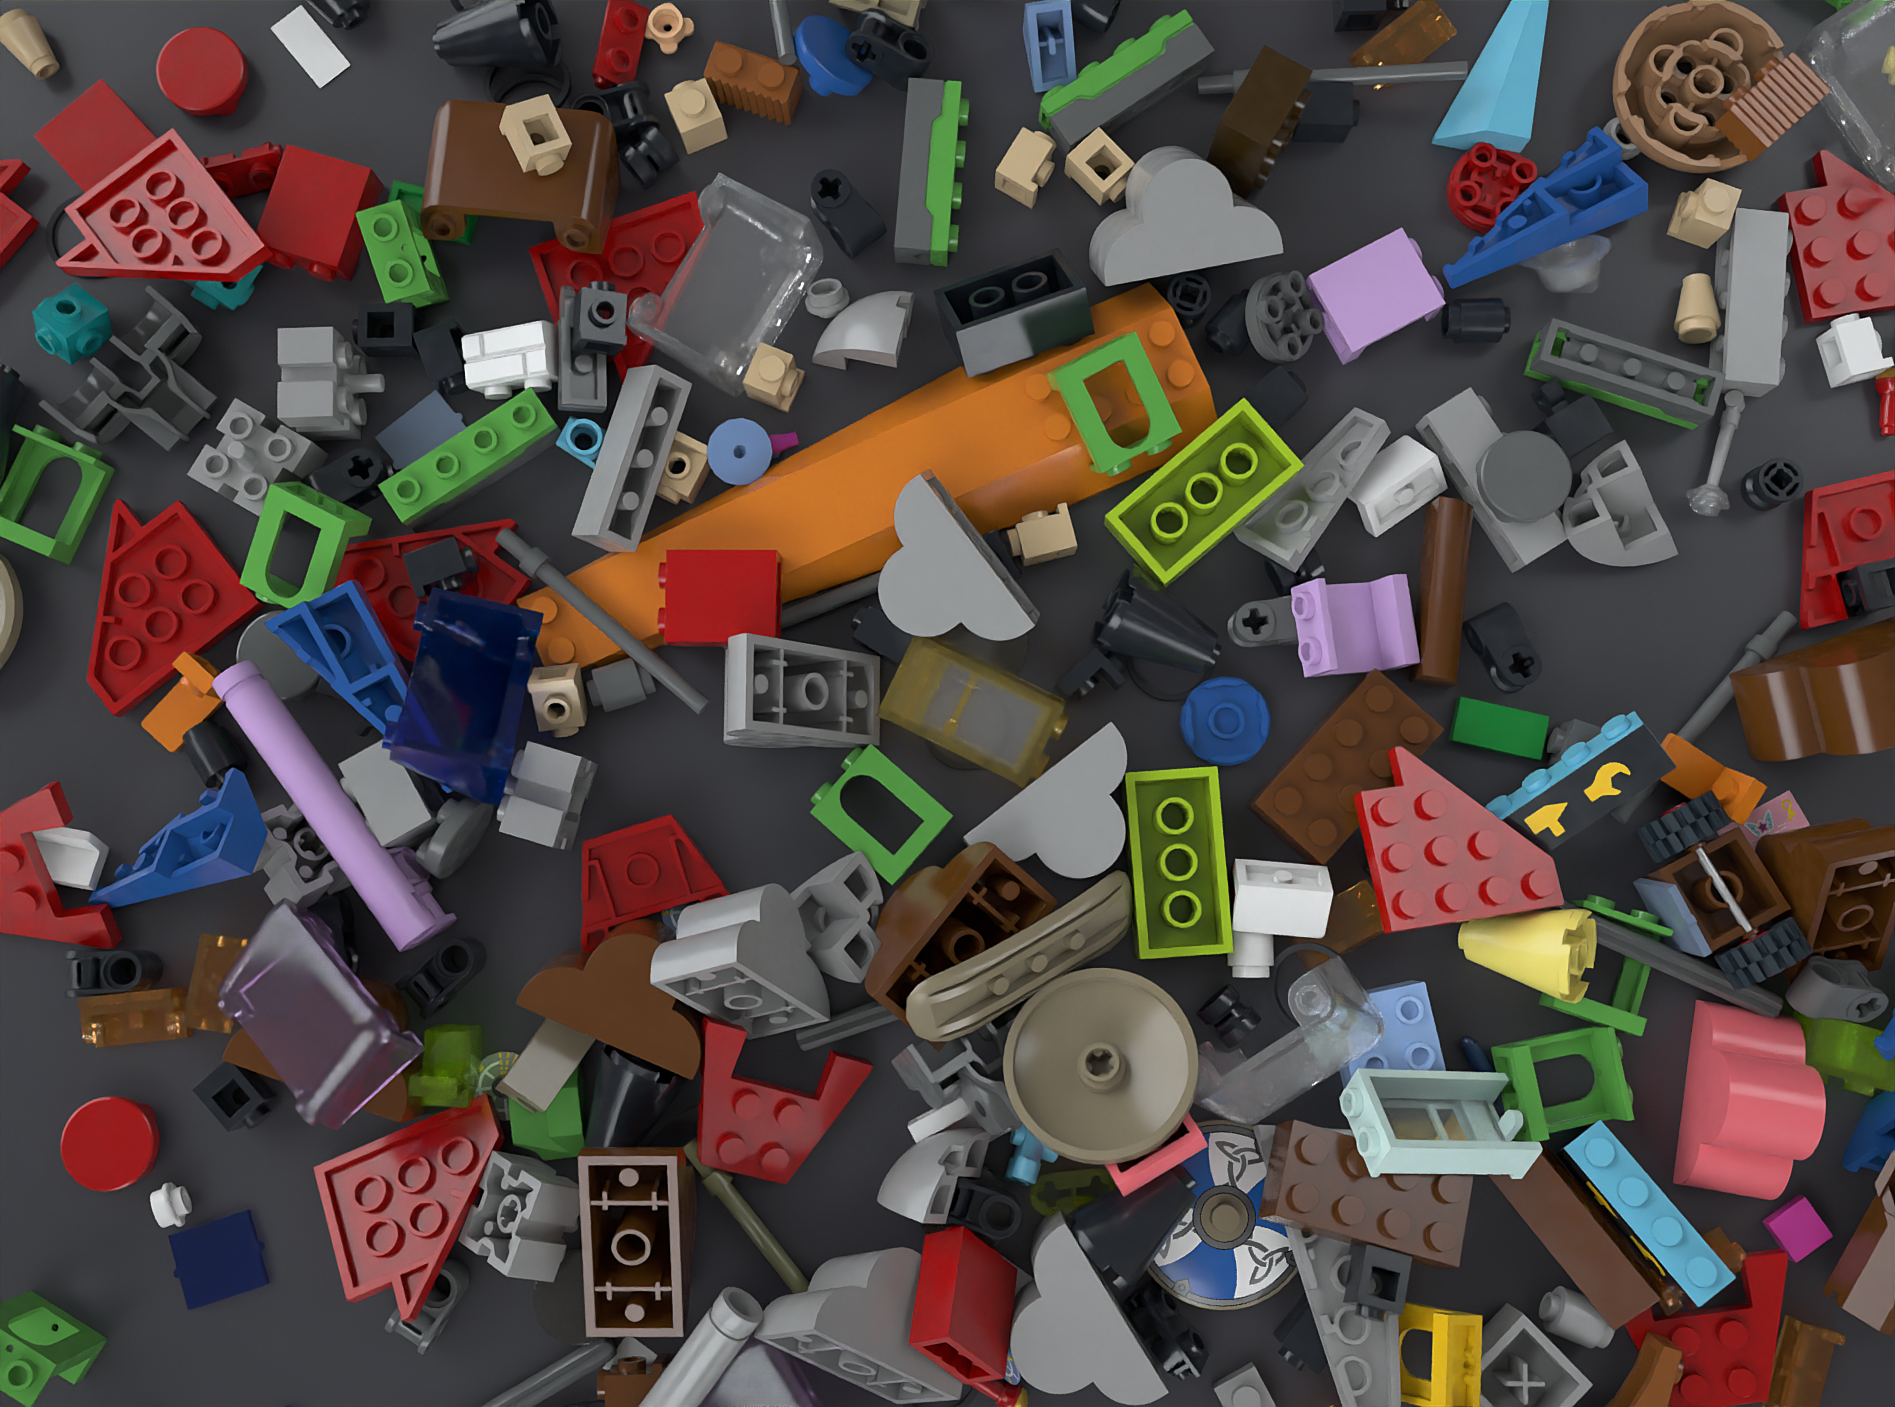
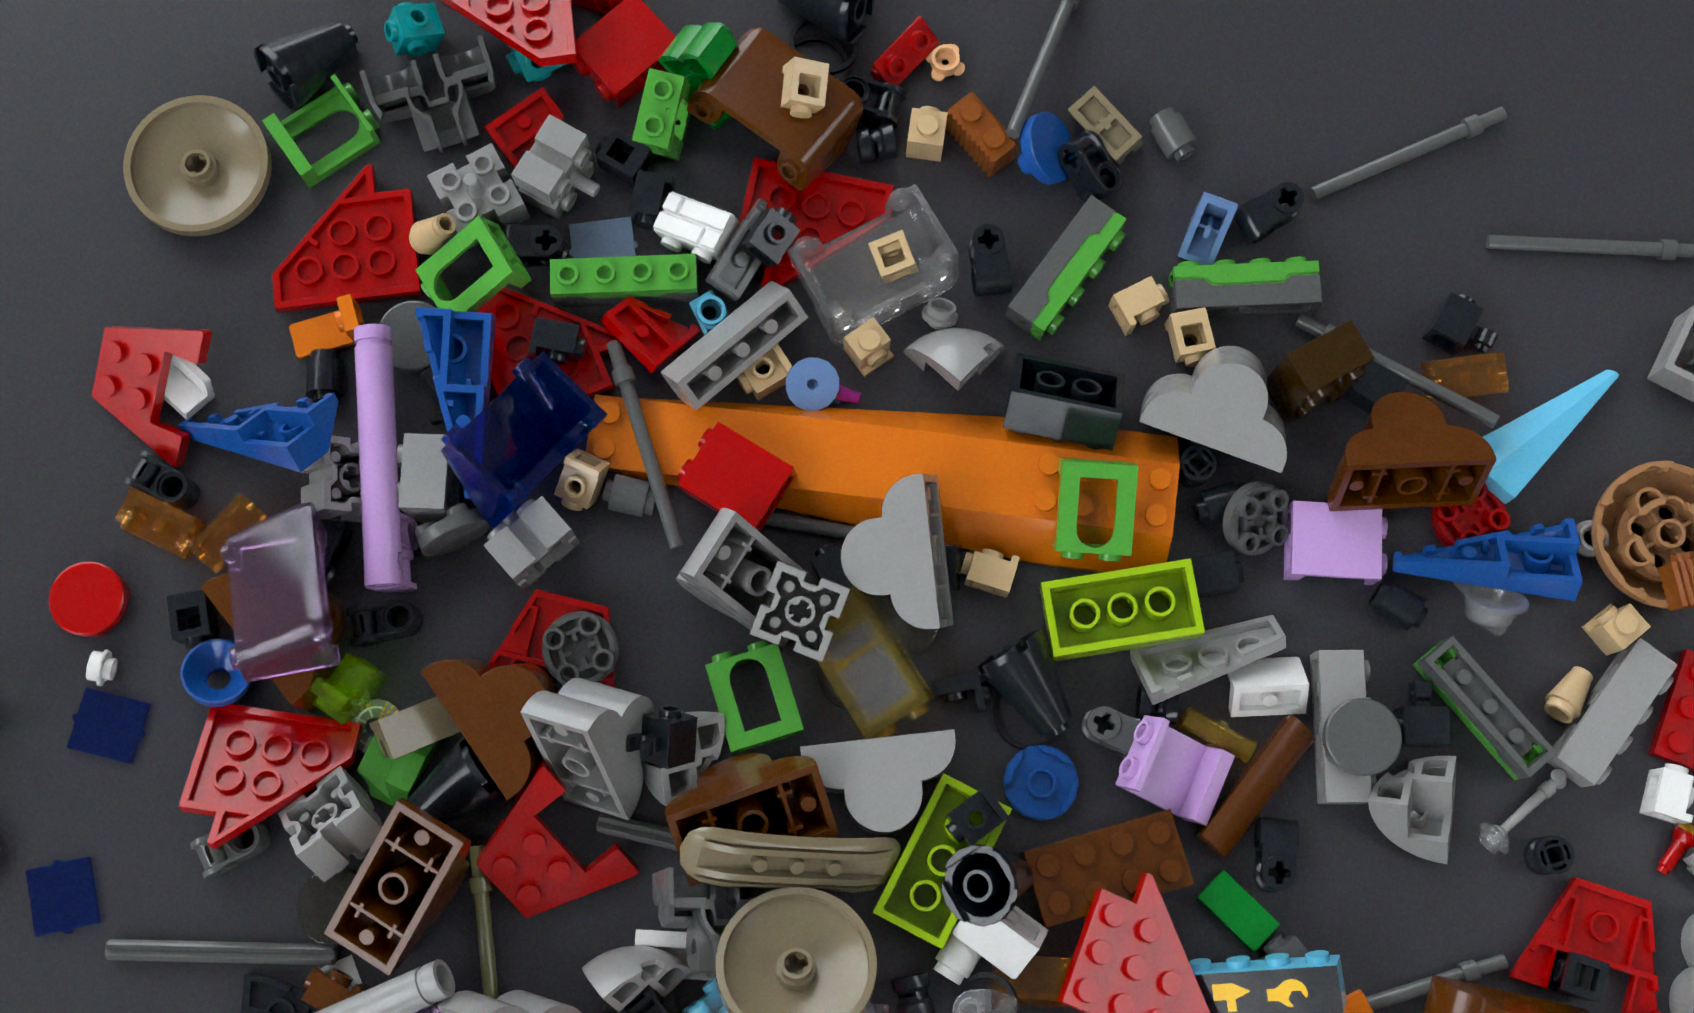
camera: 30 degrees right, 5 degrees down
none -> blue piece [180,639,253,707]
none -> tan cone [409,213,456,255]
none -> red wing [485,87,564,169]
none -> dark grey tile [542,611,619,685]
none -> red wing [600,296,701,373]
none -> black brick [626,705,698,769]
none -> green brick [658,22,738,81]
none -> light grey brick [750,561,851,662]
none -> tan brick [868,230,919,284]
none -> black cone [942,845,1033,927]
none -> black brick [945,786,1009,846]
none -> clear yellow pin [1179,706,1257,763]
none -> reddish brown brick [1327,392,1497,511]

